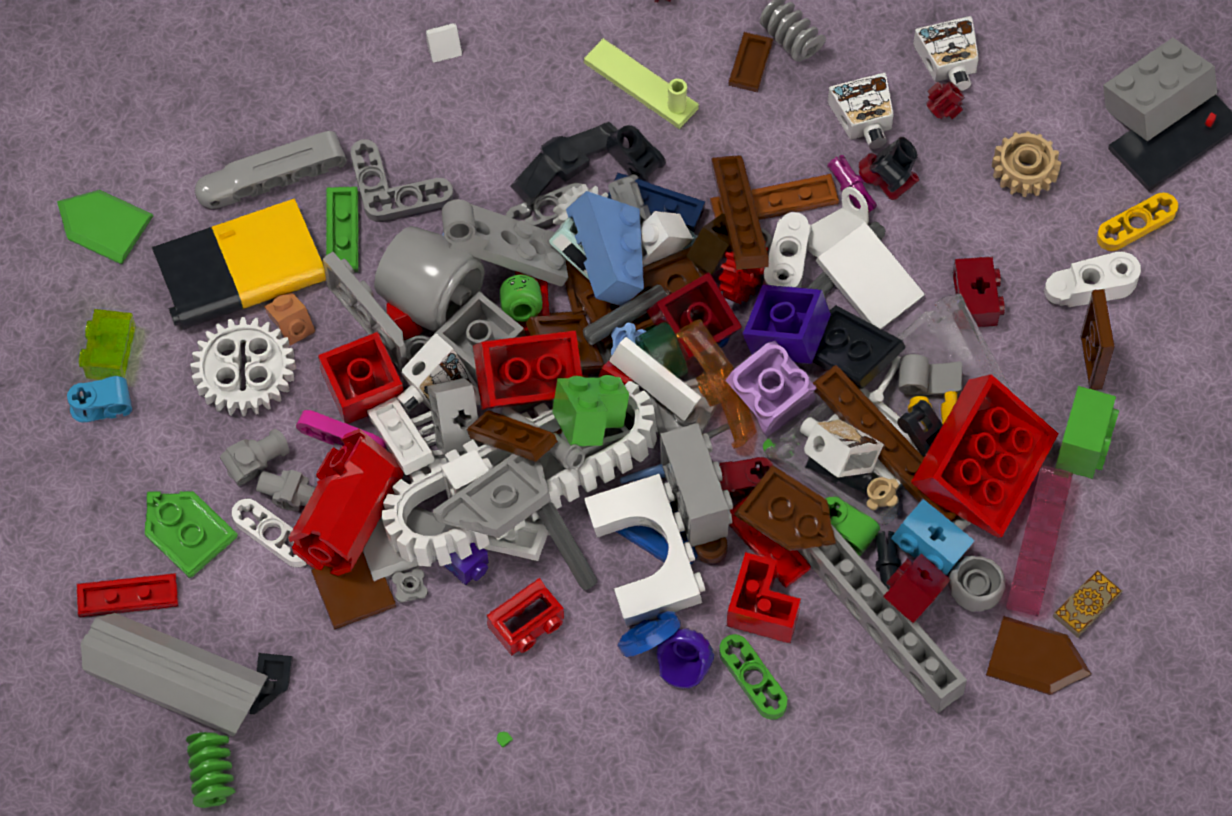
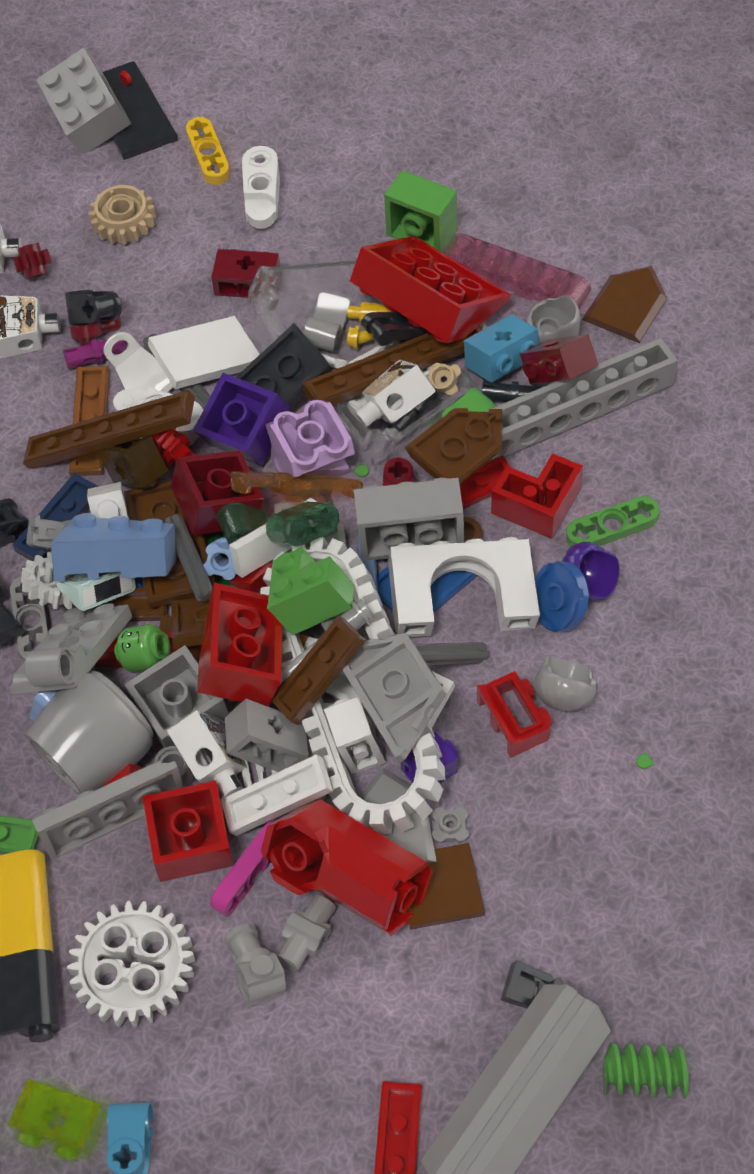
camera: 75 degrees left, 5 degrees down
bright green tile [145,491,238,578] -> none
white beam [232,499,307,567] -> none
nougat bracket [264,292,315,346] -> none
tile [1053,569,1122,638] -> none
reddish brown tile [1080,289,1115,390] -> none
none -> clear green beam [266,501,339,546]
none -> light grey hair [534,655,596,711]

